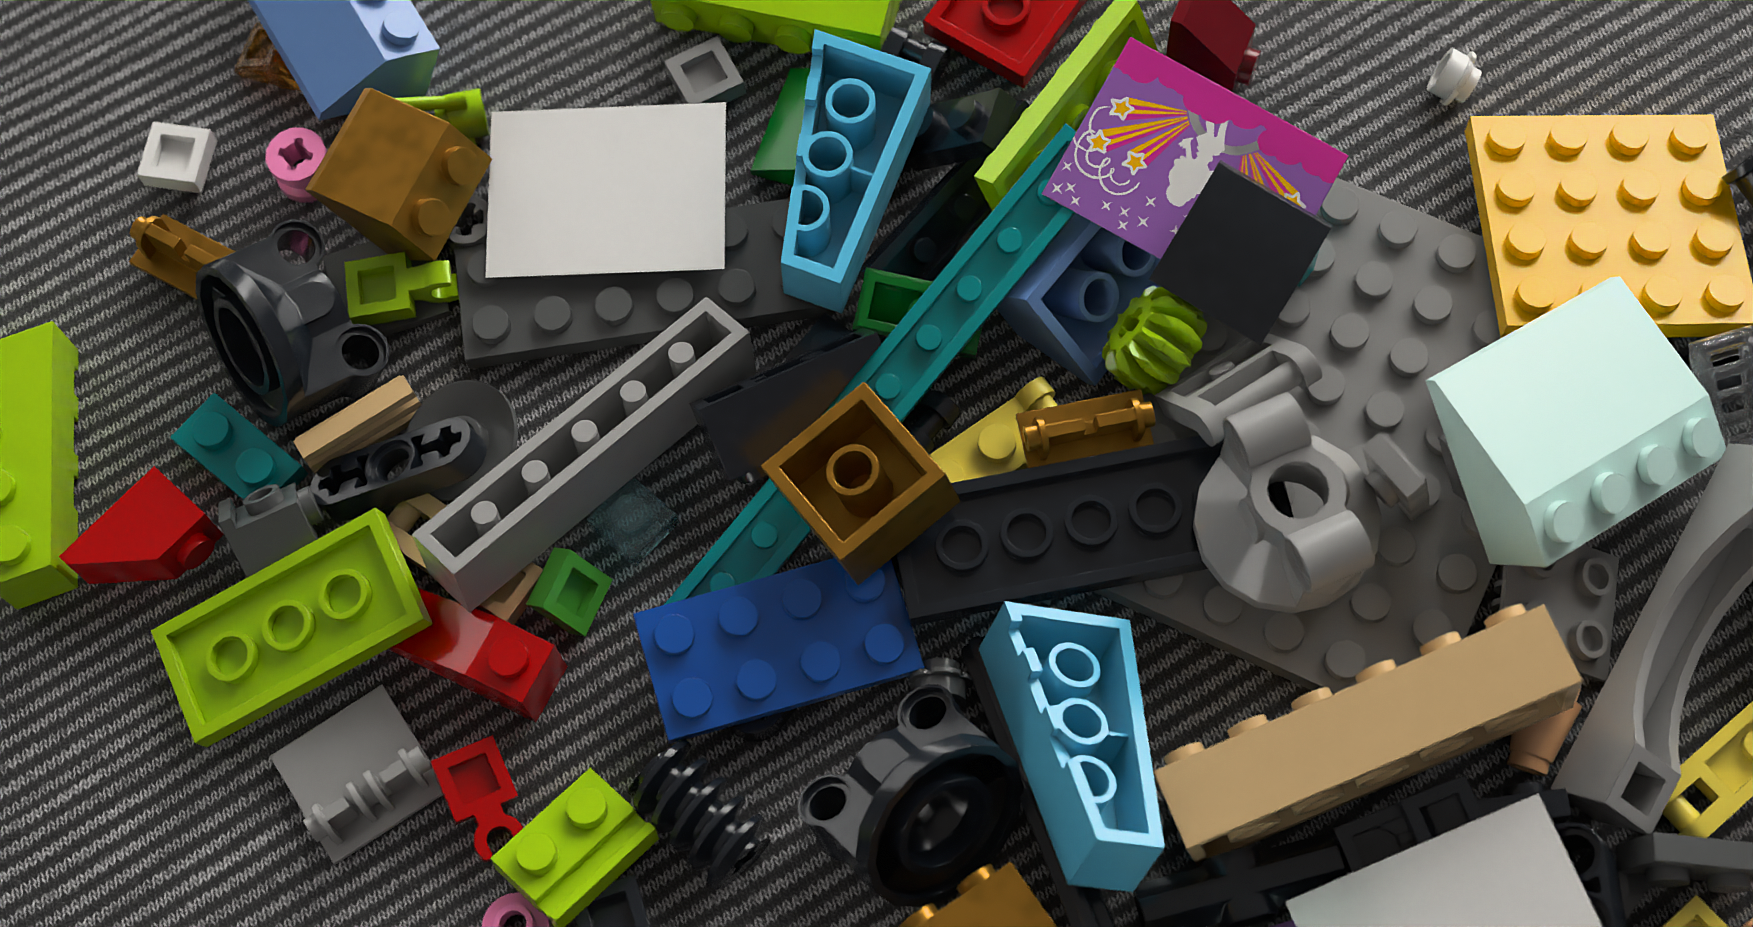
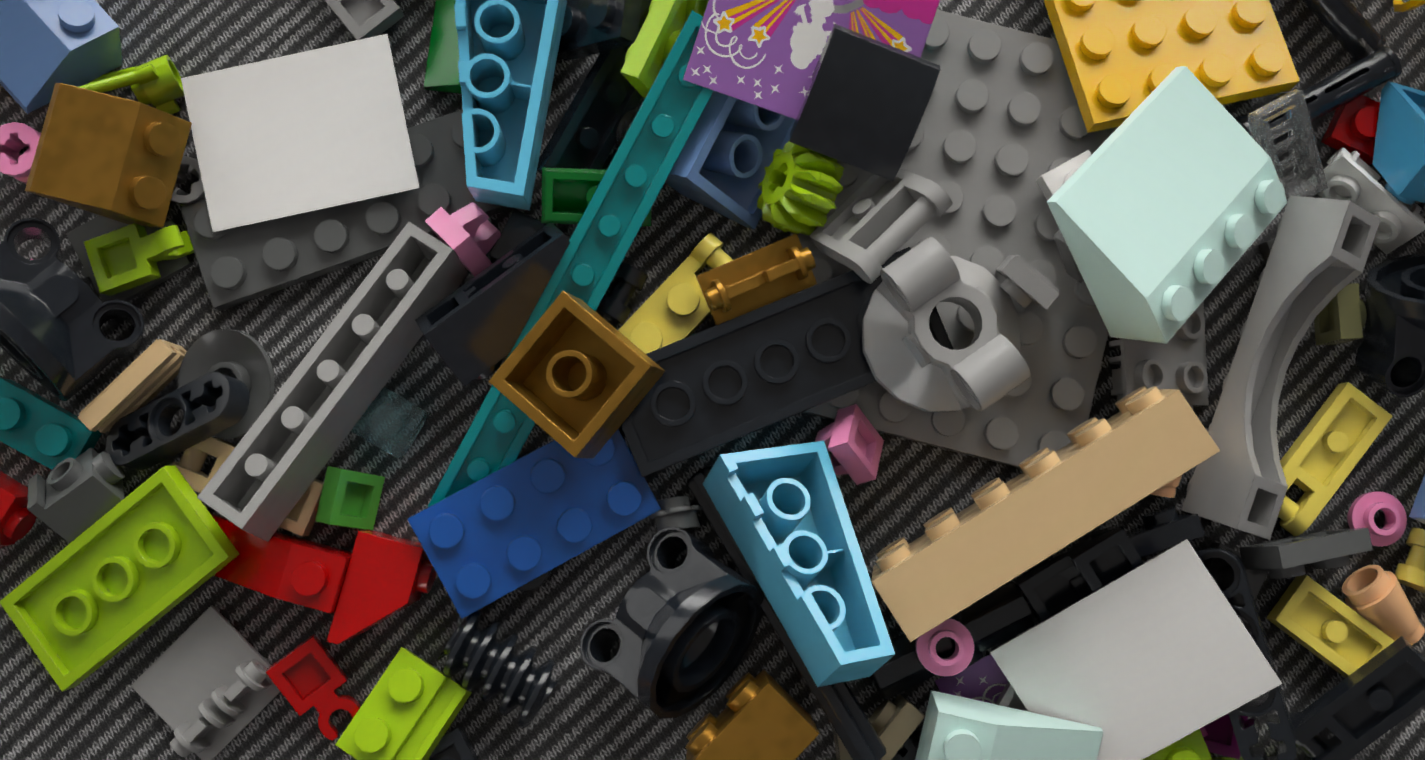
camera: 20 degrees left, 15 degrees up
none -> red slope [326,530,436,644]
none -> bright pink tile [425,202,501,277]
none -> bright pink tile [815,404,884,485]
none -> bright pink plate [915,618,974,677]

